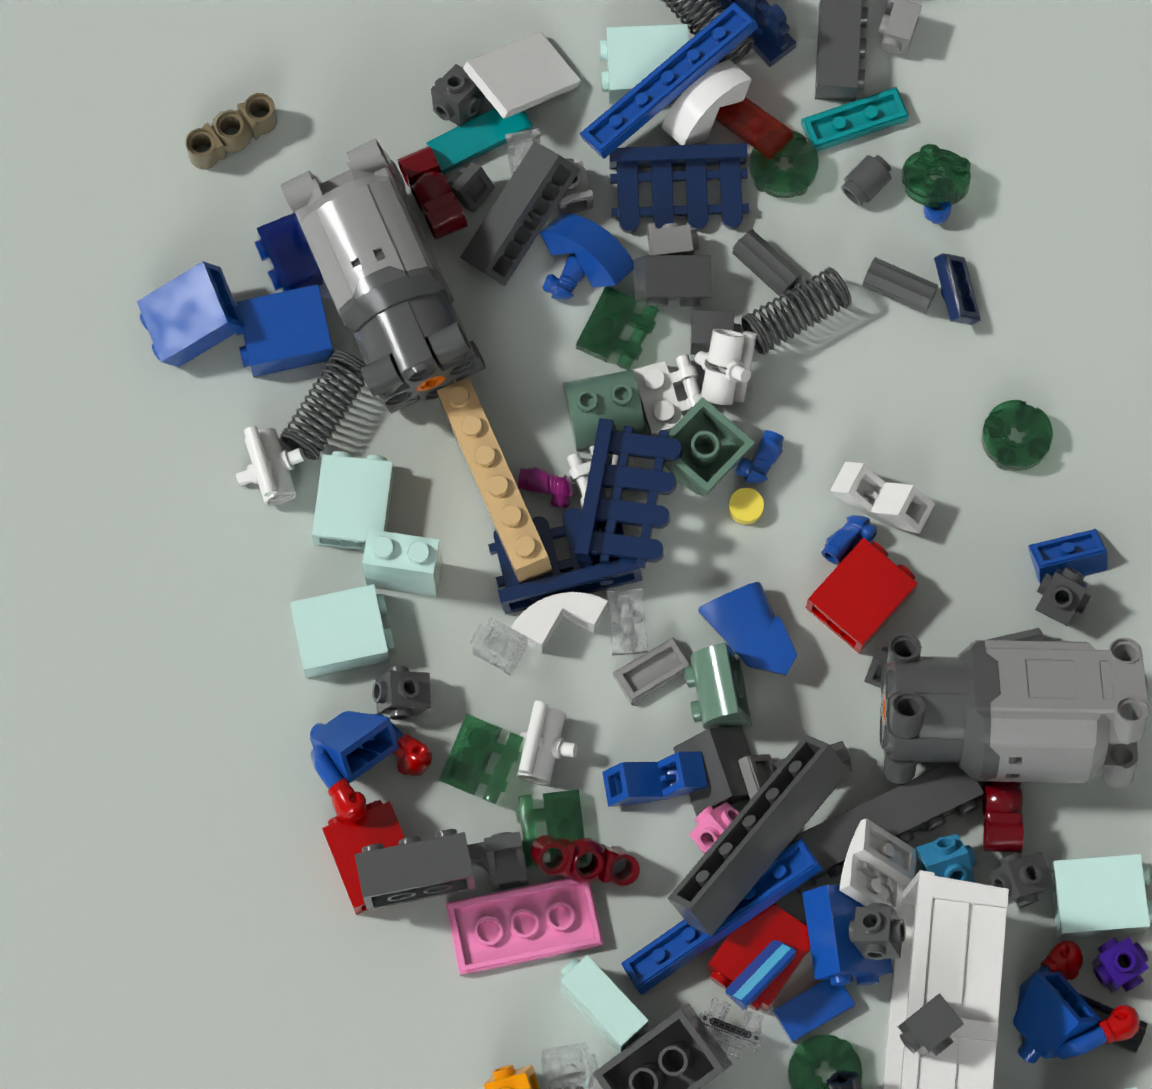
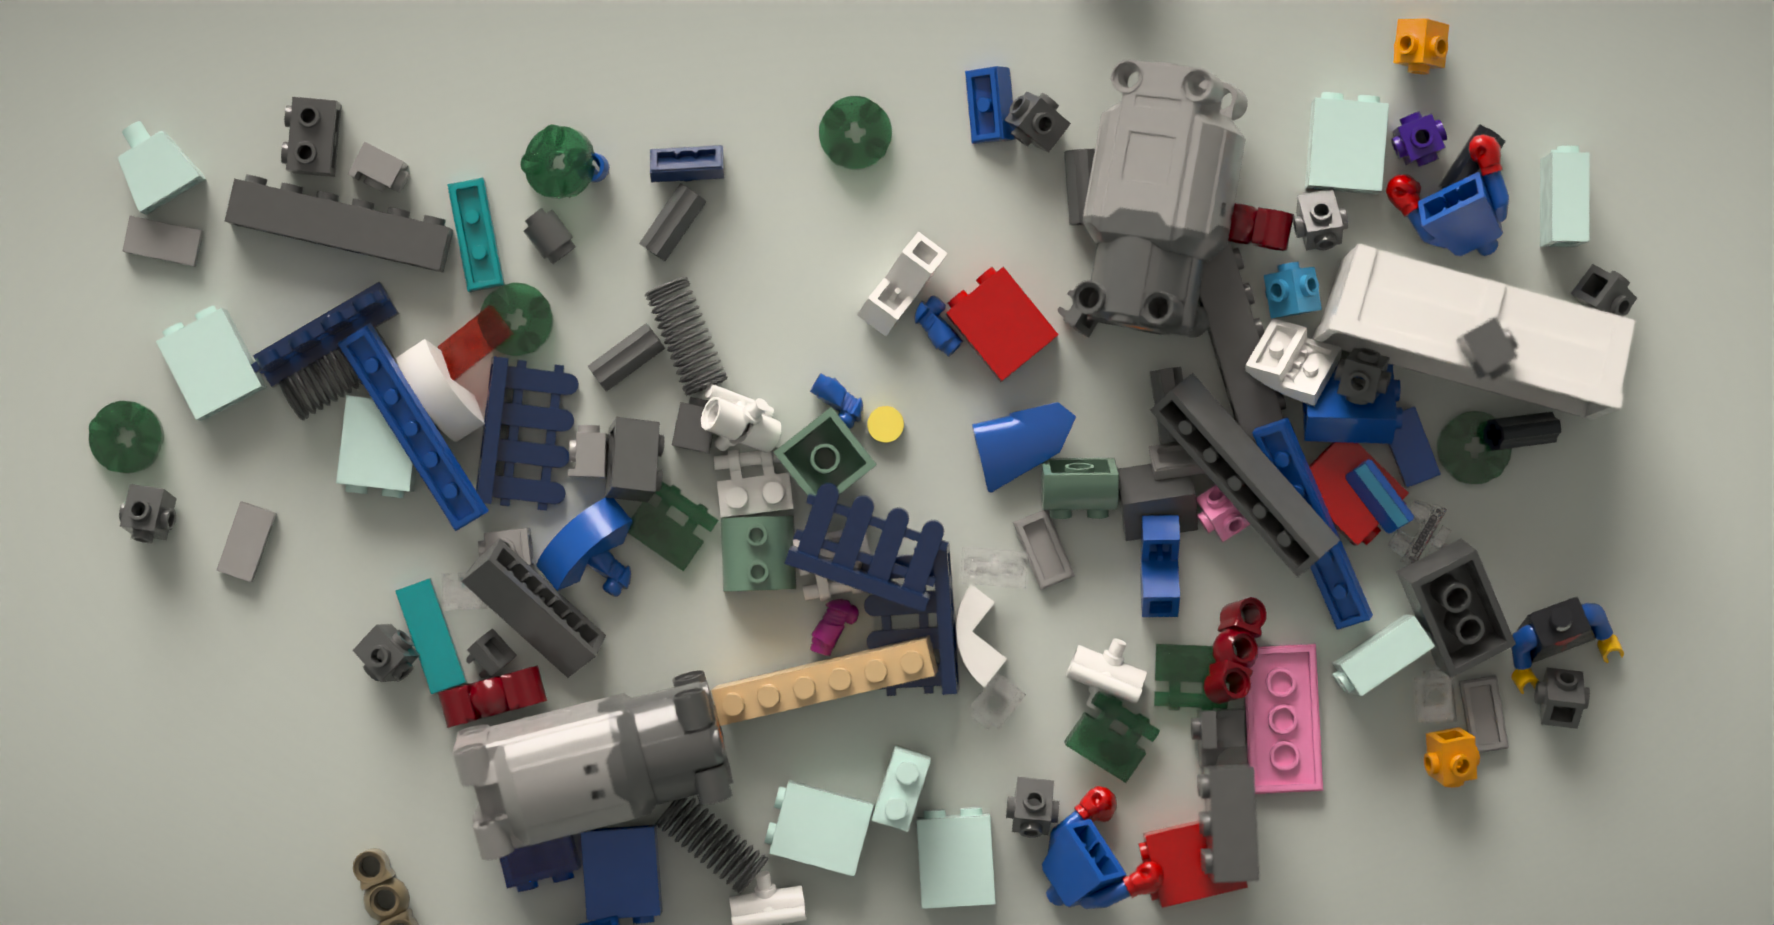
camera: 80 degrees left, 15 degrees up
white tile [463,31,581,119] -> none

